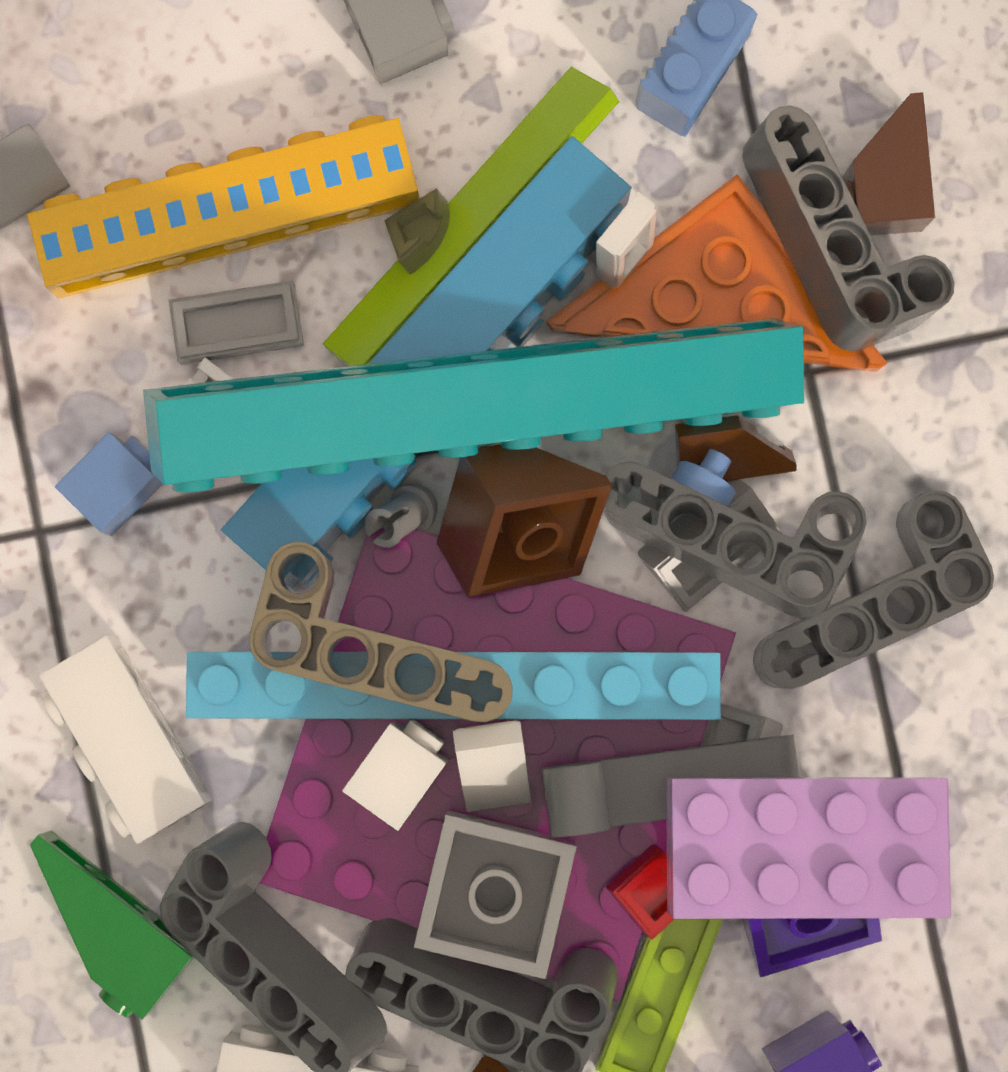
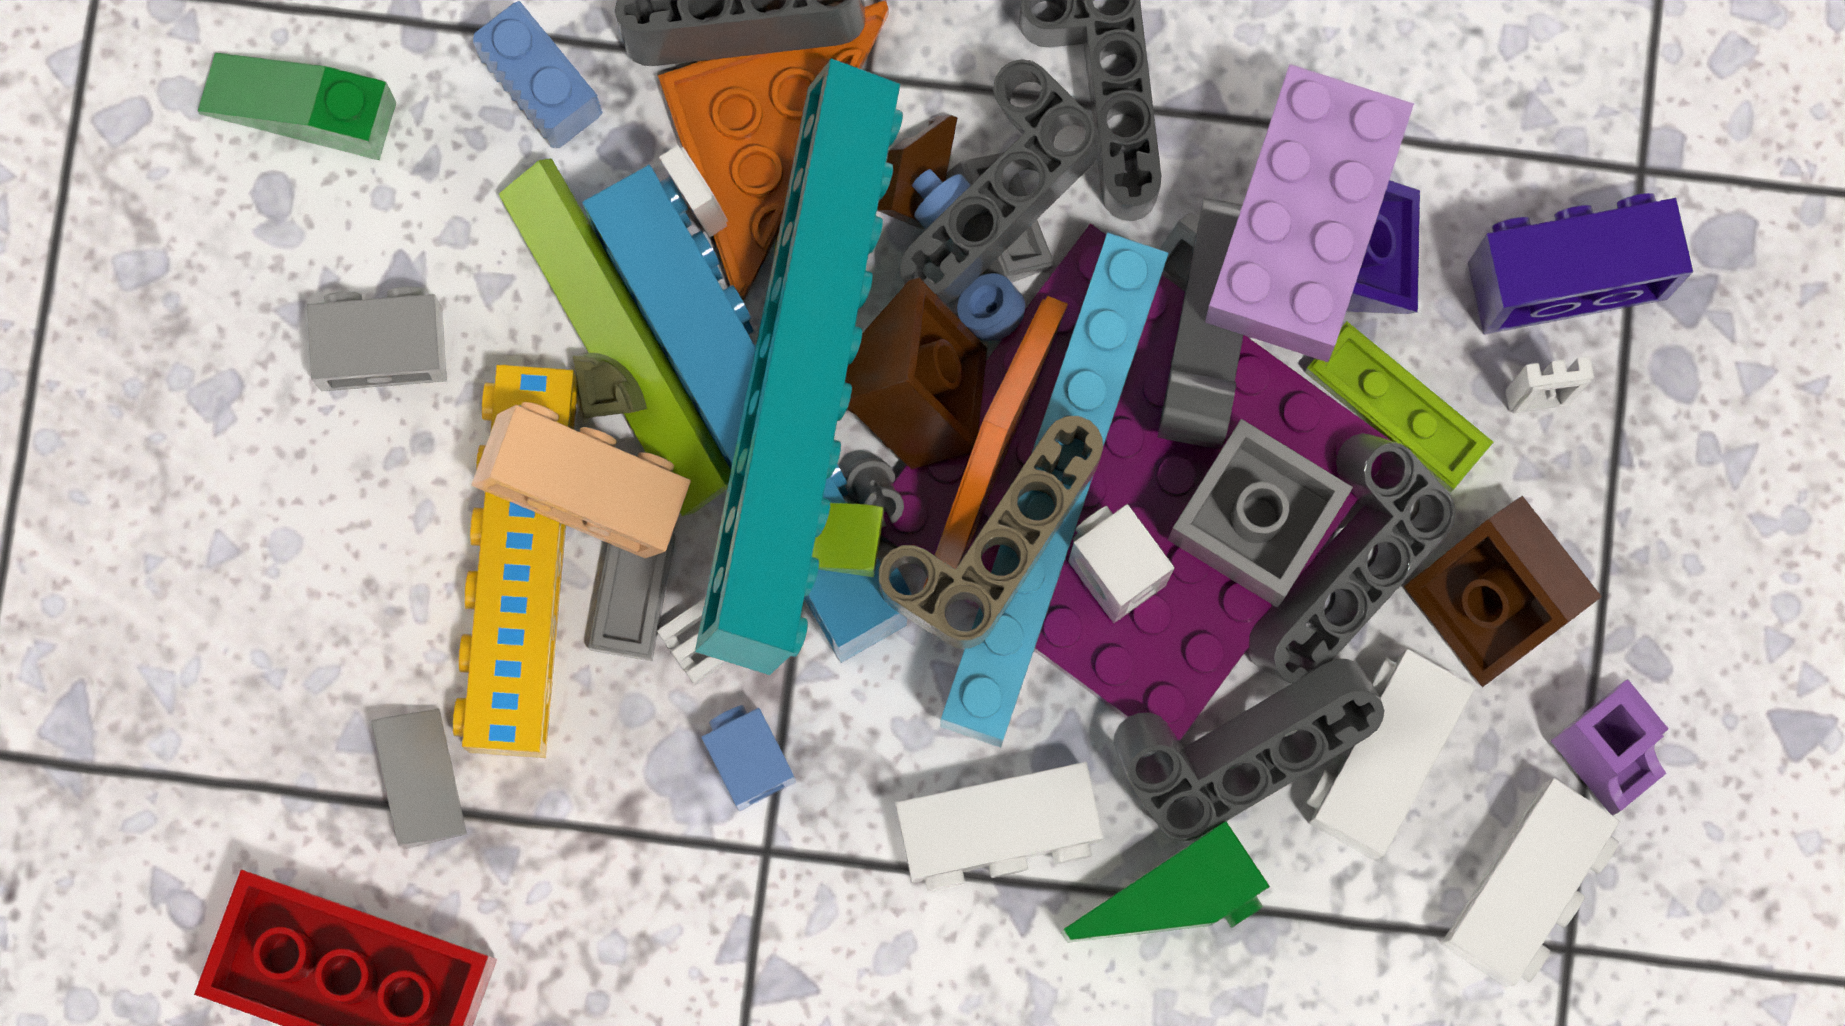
camera: 70 degrees left, 5 degrees down
white tile [453,720,531,812] -> none
red tile [606,844,674,940] -> none
none -> light nougat brick [471,402,691,558]
none -> lime slope [812,503,884,577]
none -> orange tile [923,296,1068,588]
none -> medium blue tile [957,273,1025,341]

